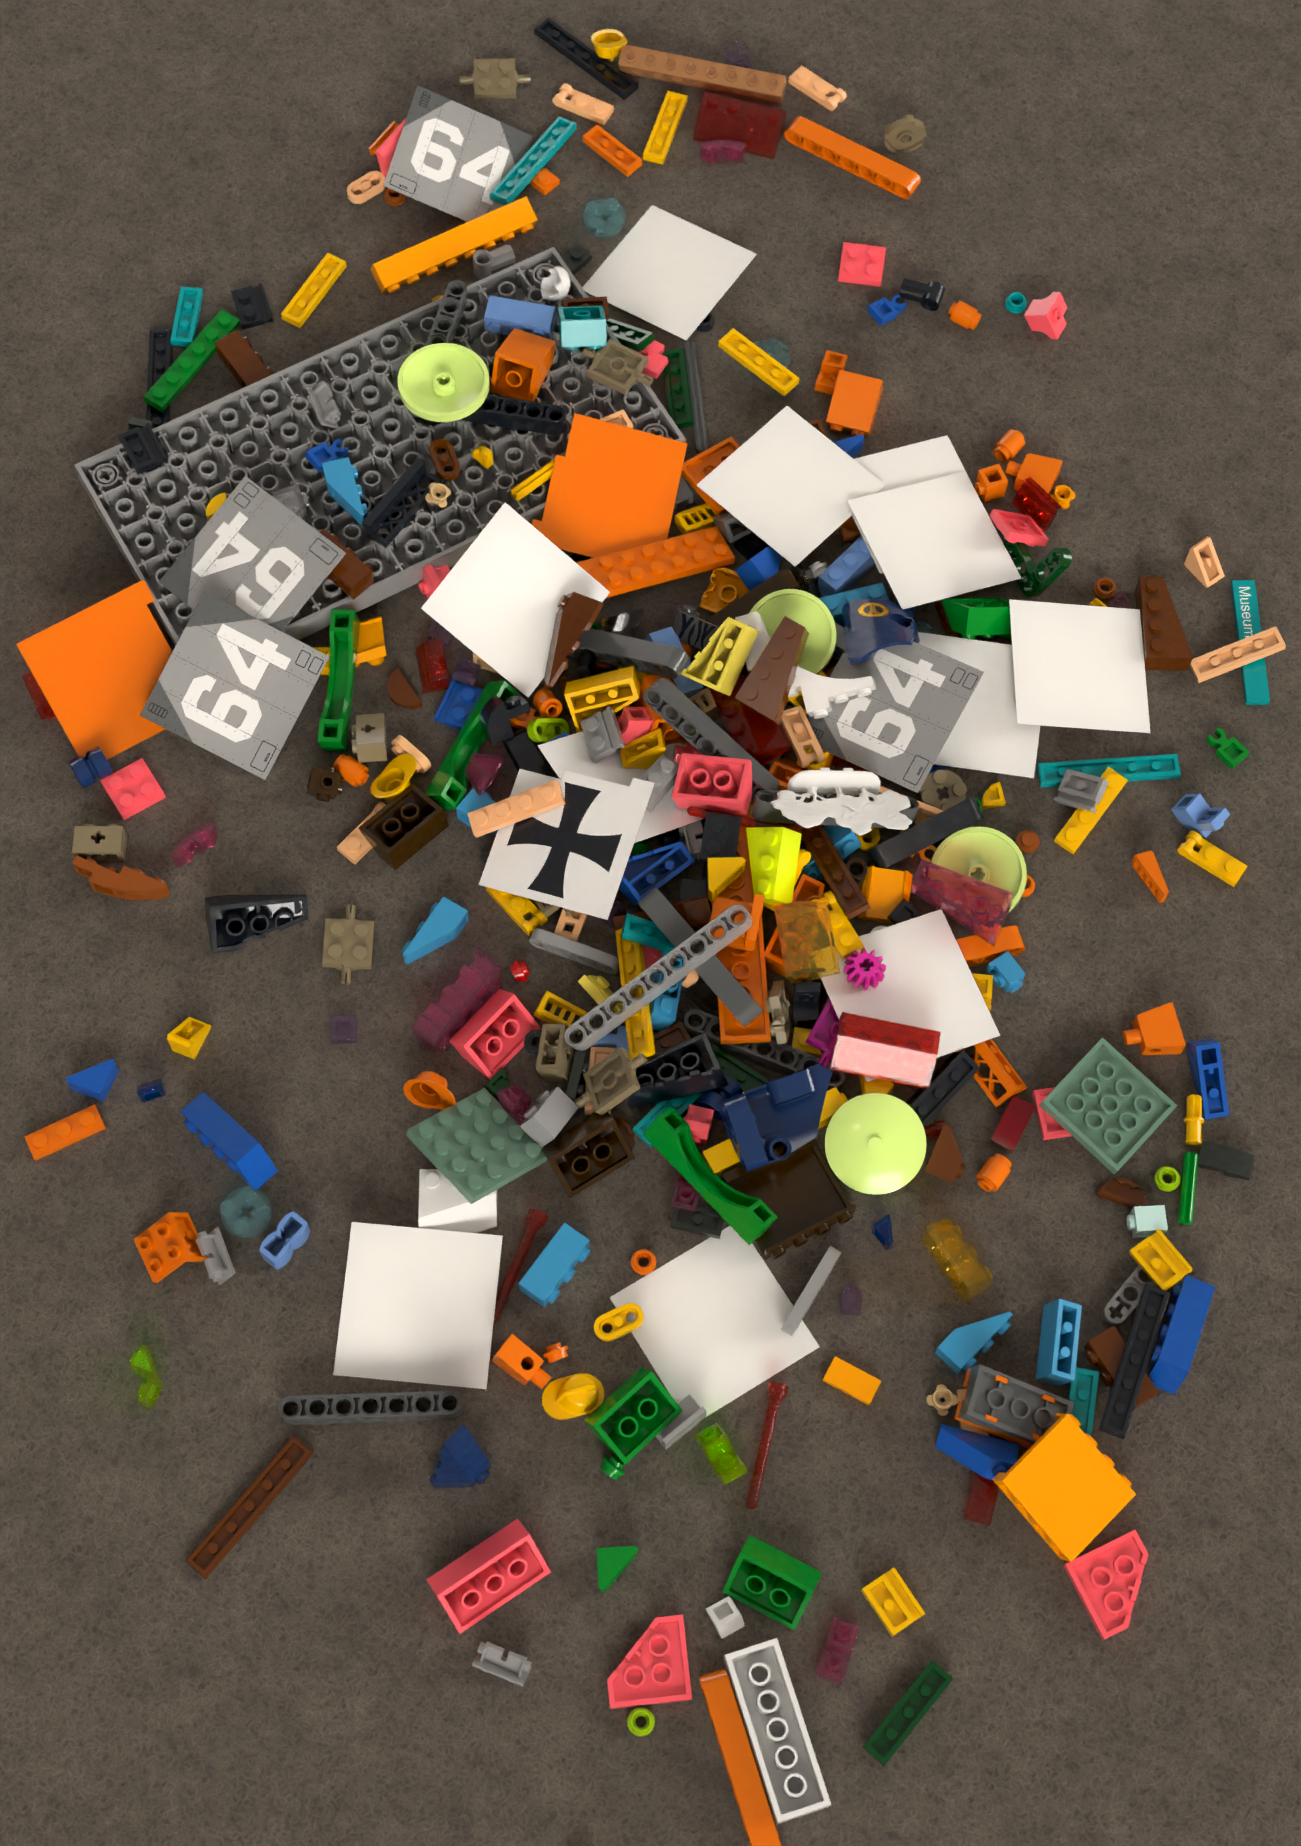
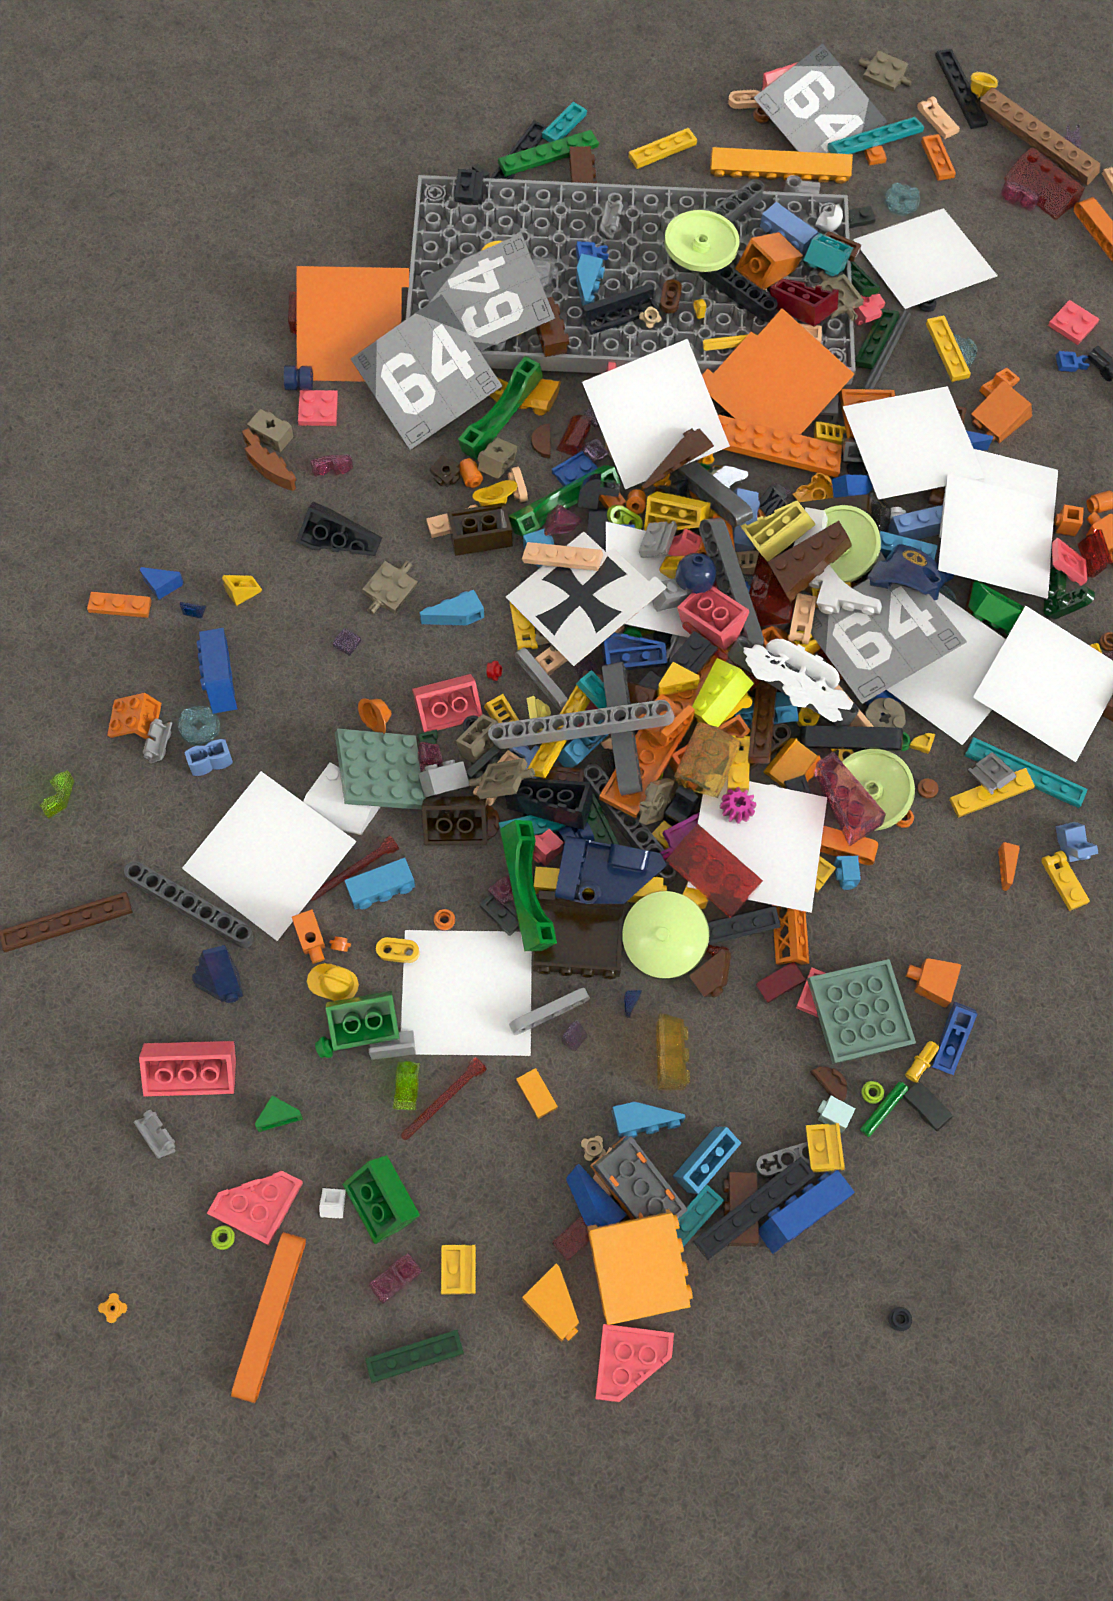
camera: 30 degrees right, 0 degrees up
black plate [231,283,273,330] -> none
clear pink wedge [412,948,503,1053] -> none
yellow plate [643,91,688,165] -> none
white brick [723,1638,831,1825] -> none
orange brick [976,1153,1012,1192] -> none
none -> light orange slope [522,1264,579,1342]
none -> dark blue cylinder [675,553,716,593]
none -> dark red wedge [770,278,839,327]

